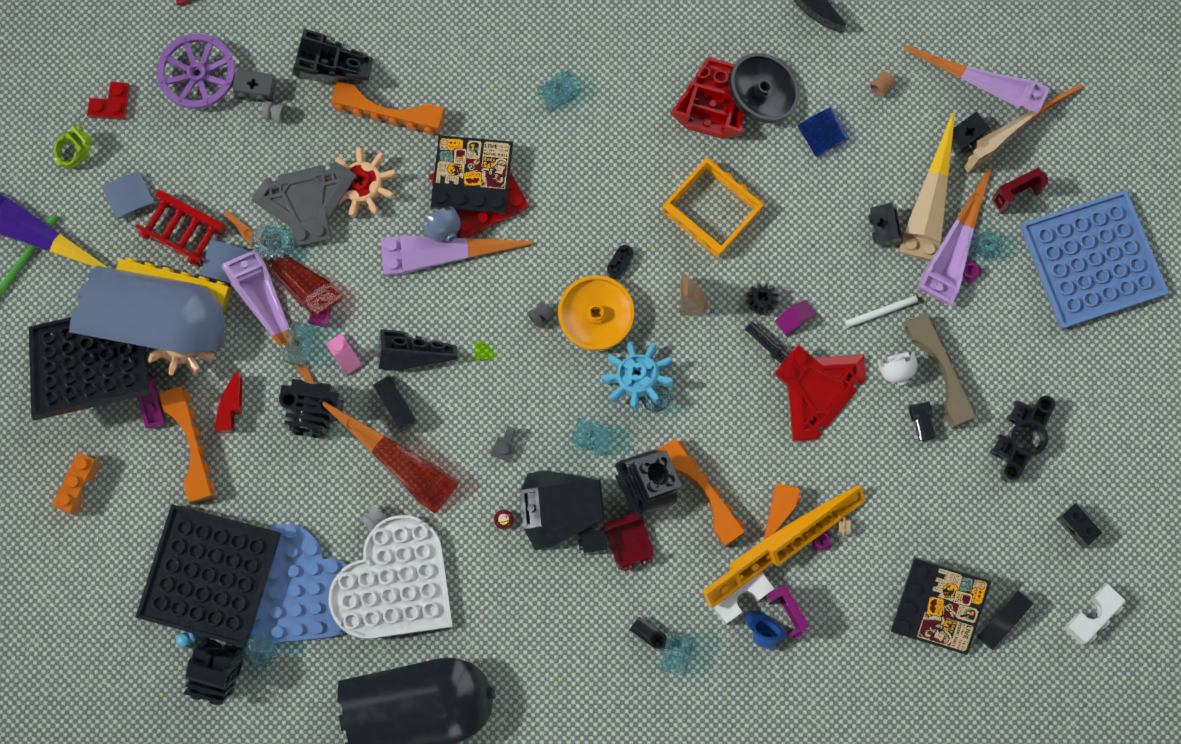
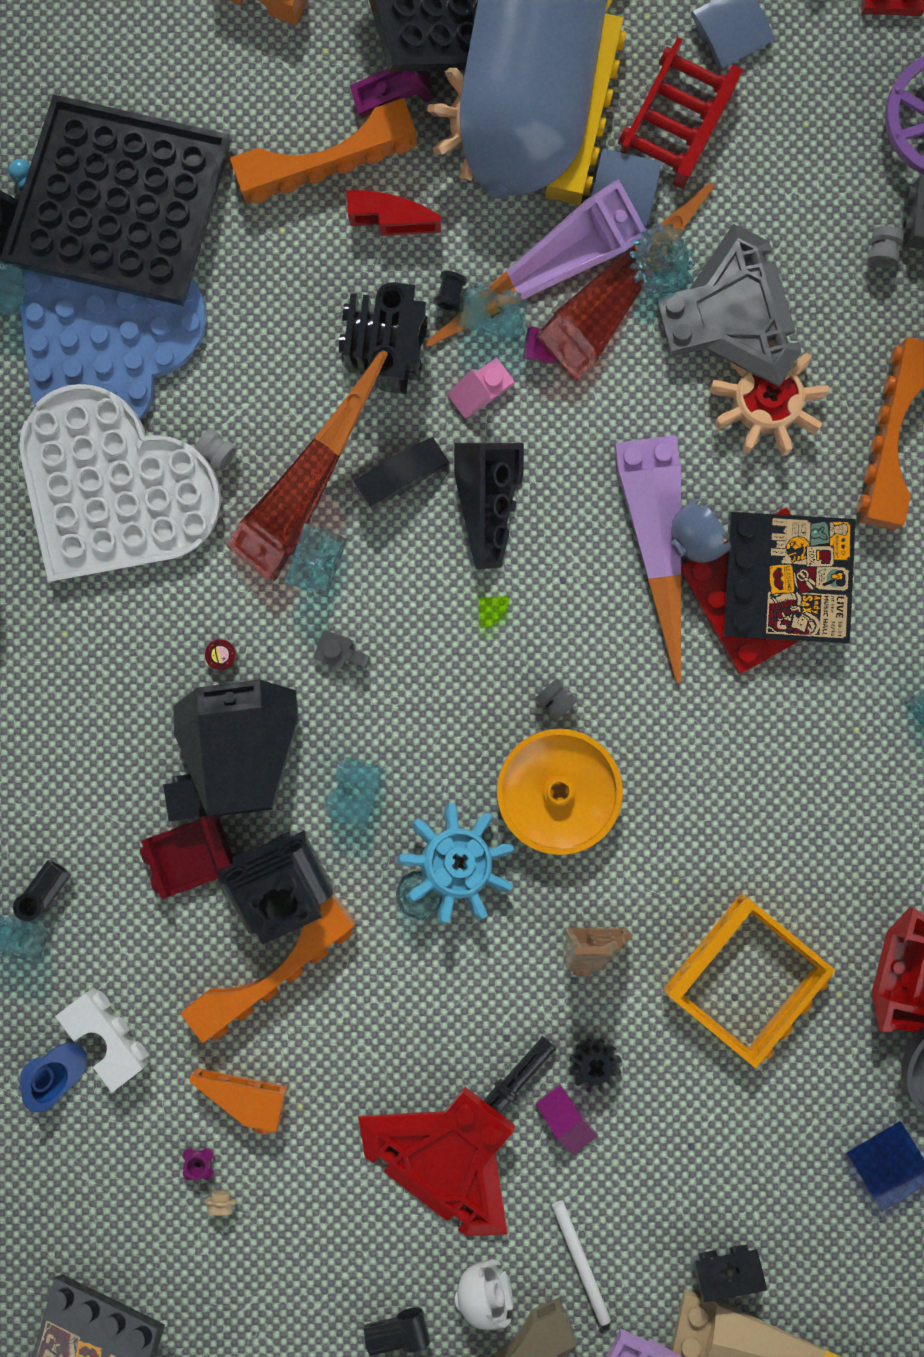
camera: 90 degrees right, 10 degrees up
black beam [607,245,634,279] -> none
light orange slope [702,485,866,609] -> none
magenta panel [765,585,809,640] -> none
none -> clear light blue brick [284,523,347,597]
none -> black bush [433,271,467,311]

